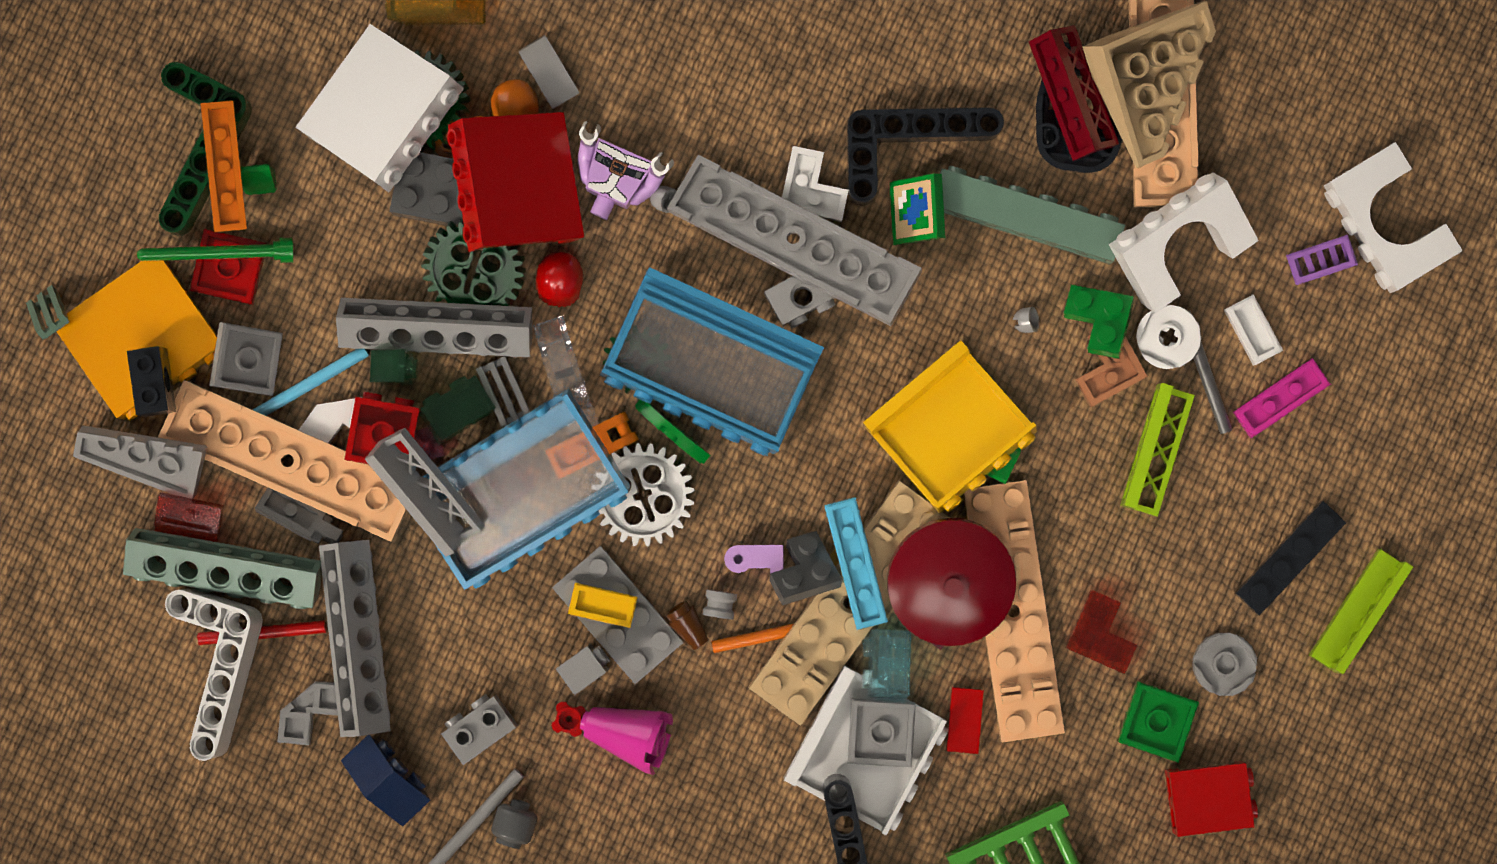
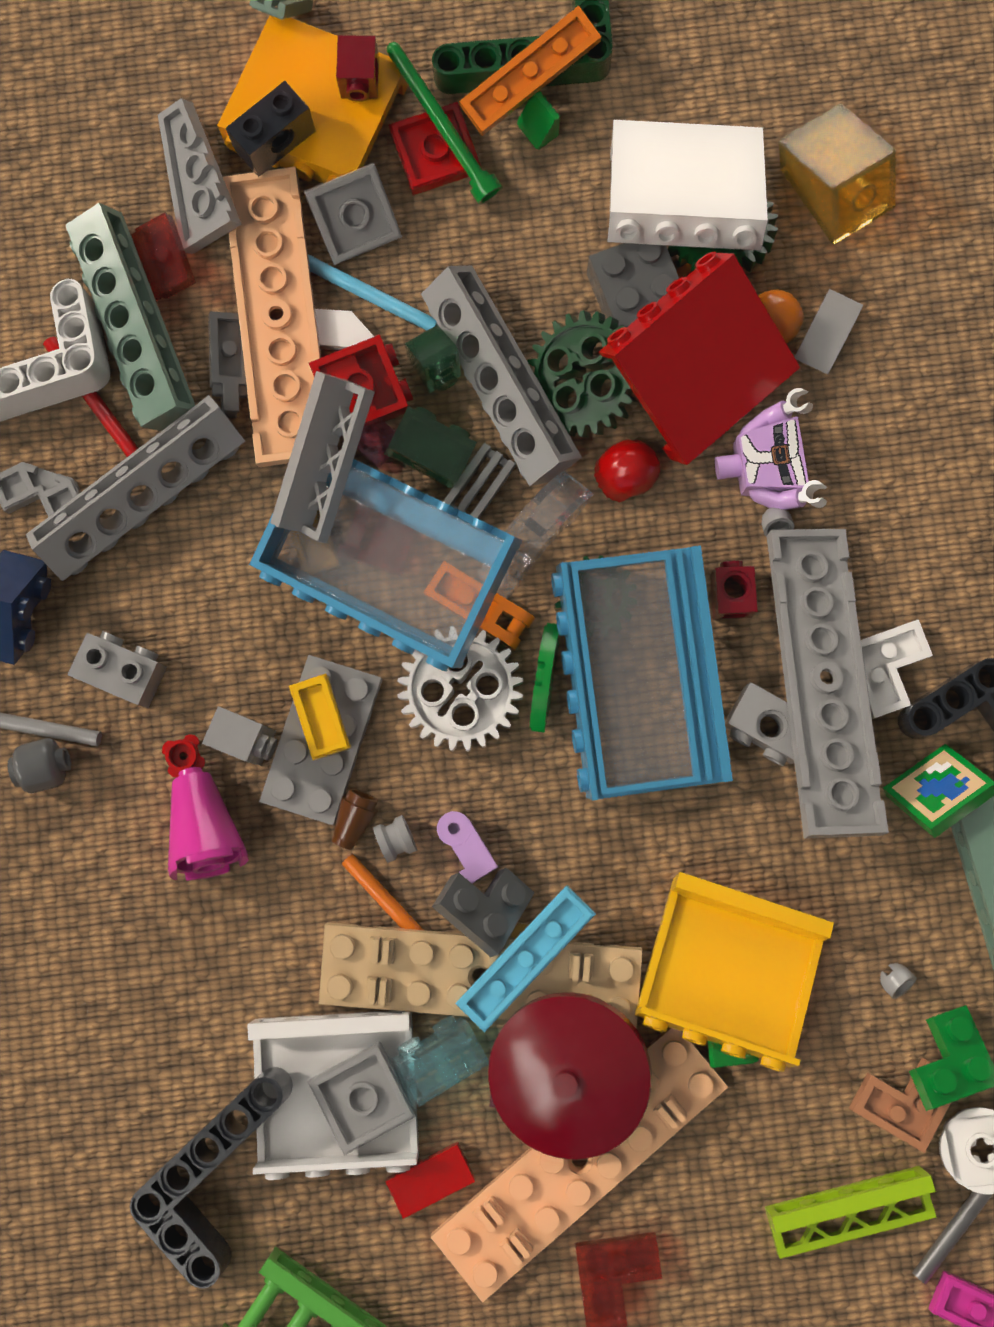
camera: 65 degrees right, 5 degrees down
none -> dark red brick [336,35,379,102]
none -> dark red brick [710,561,758,620]

